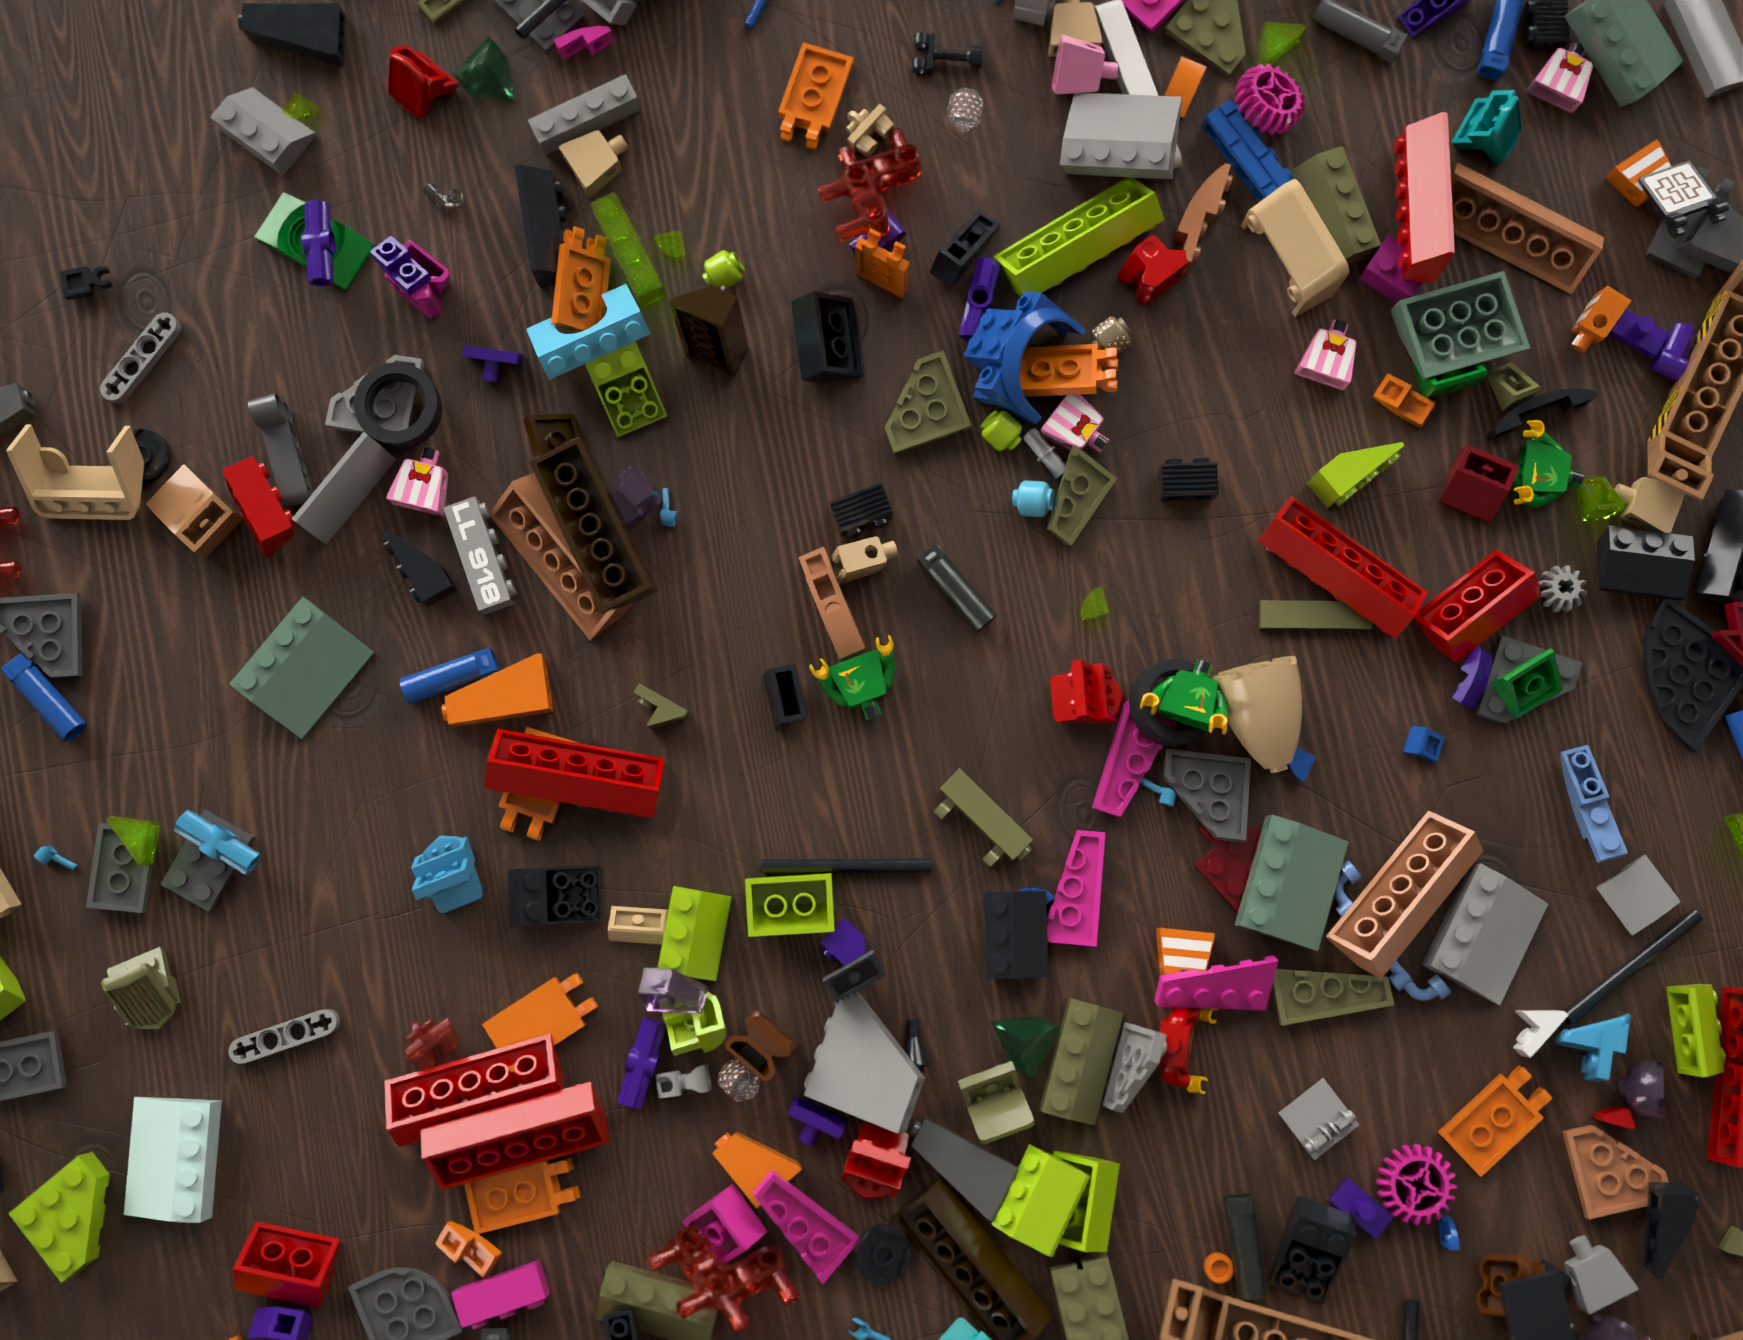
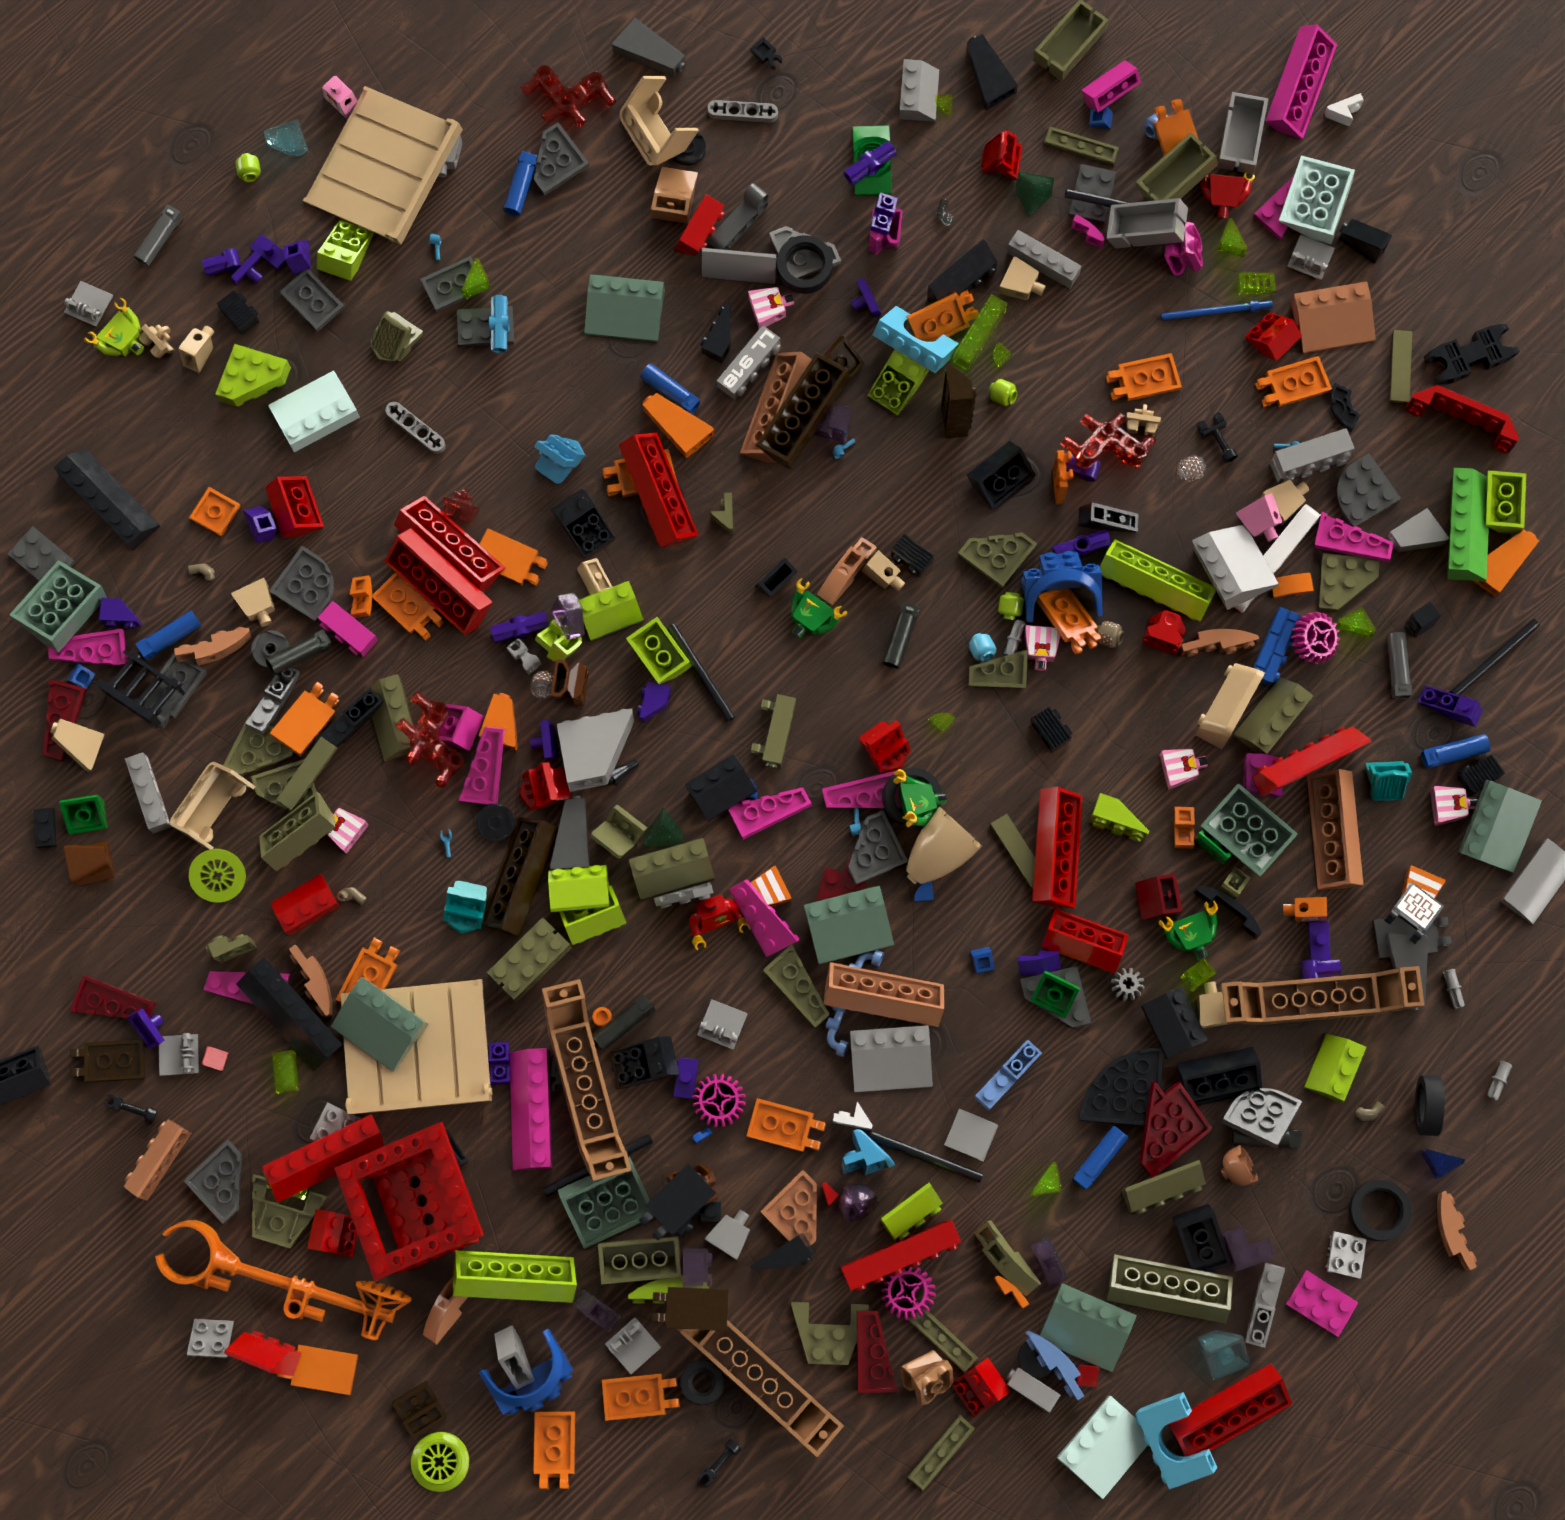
camera: 60 degrees right, 5 degrees down
black brick [822,950,886,1003] -> none

